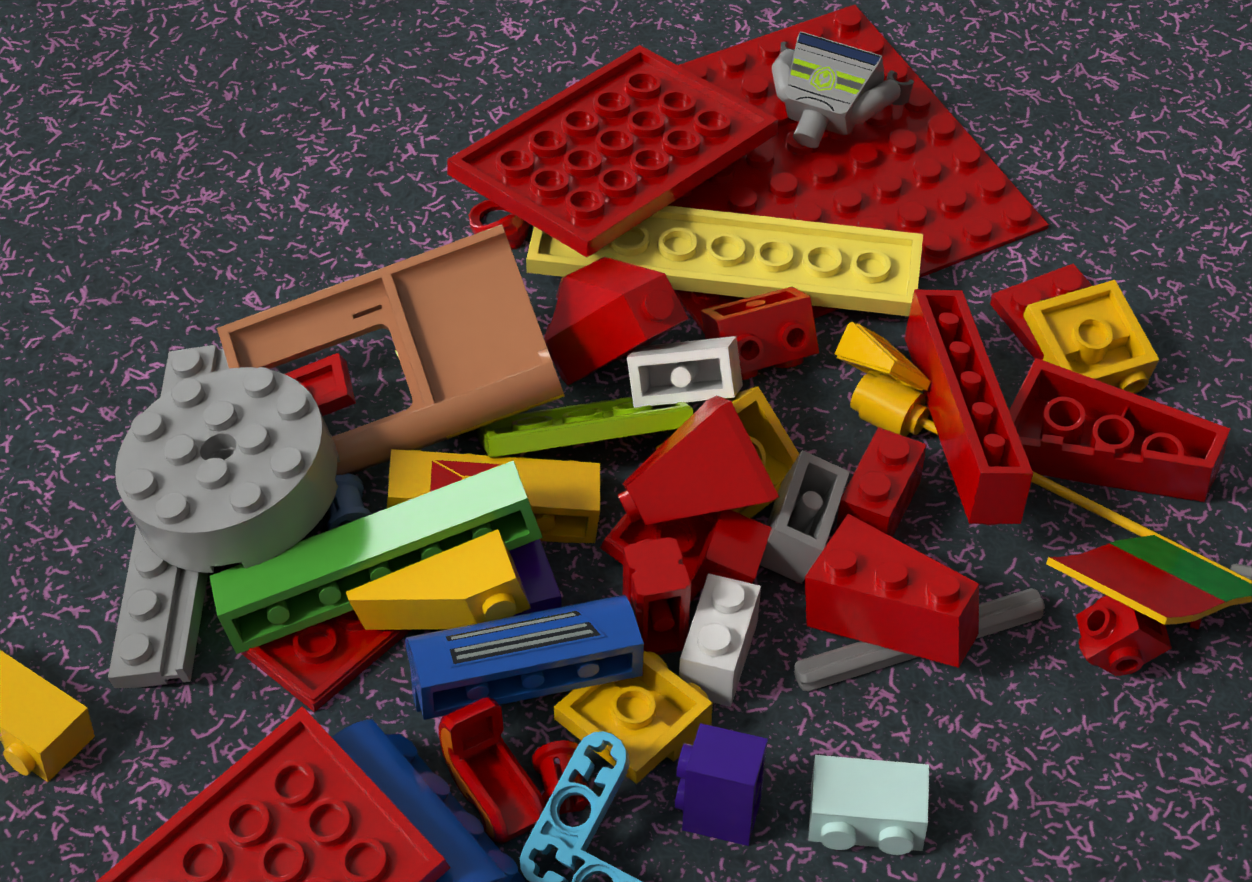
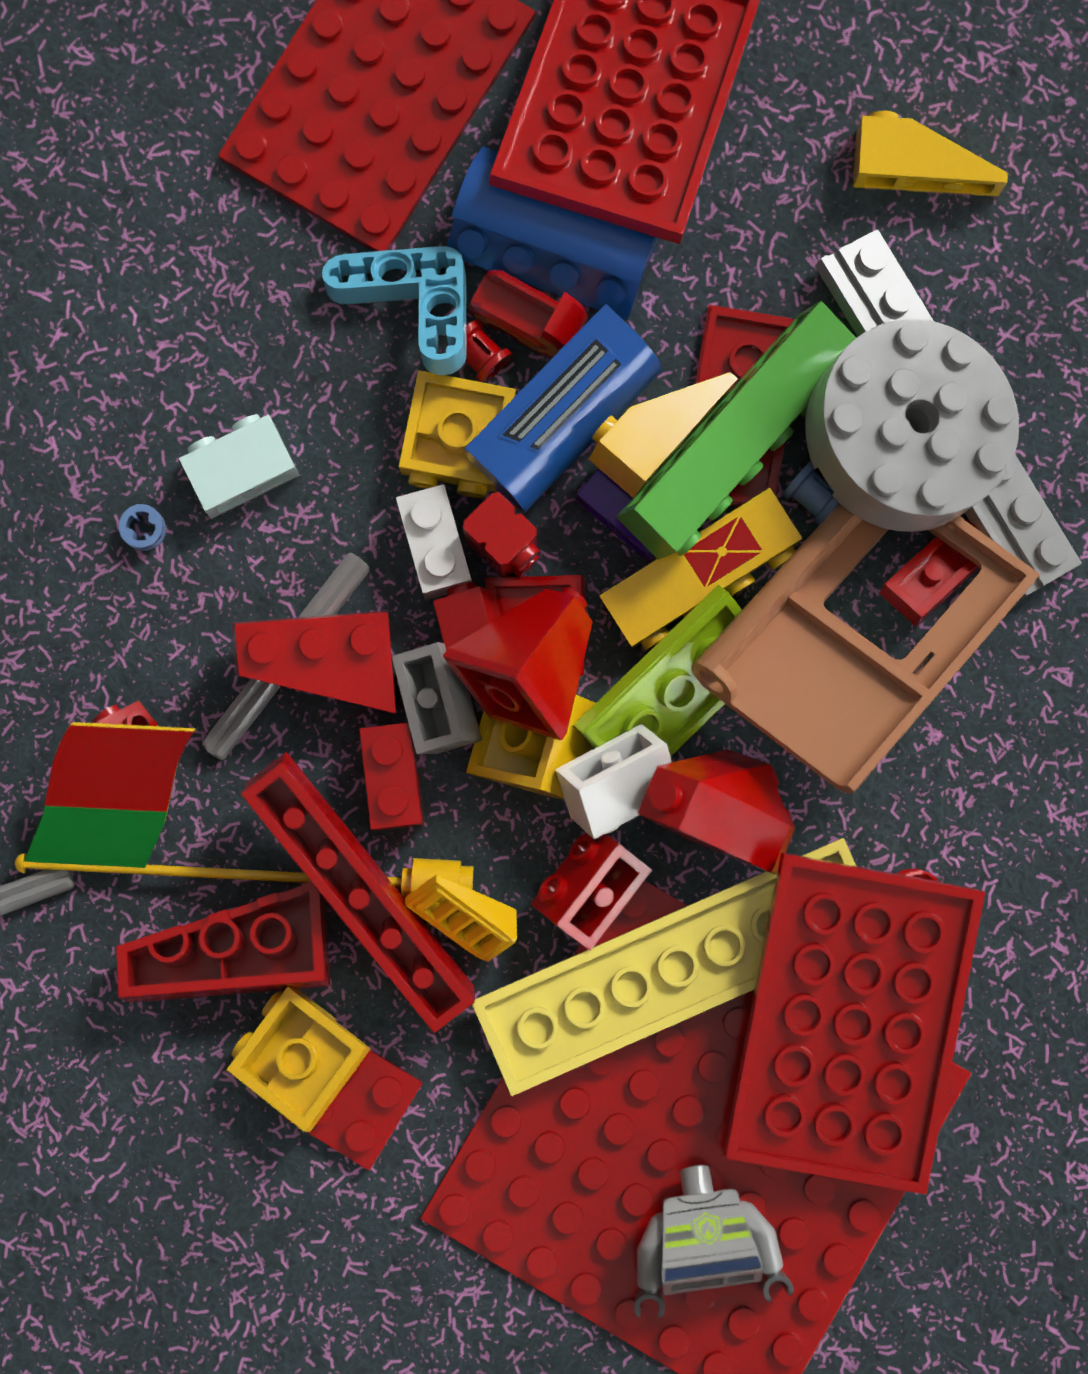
camera: 150 degrees right, 35 degrees up
dark purple brick [675,723,768,846] -> none
none -> medium blue bush [119,504,166,551]

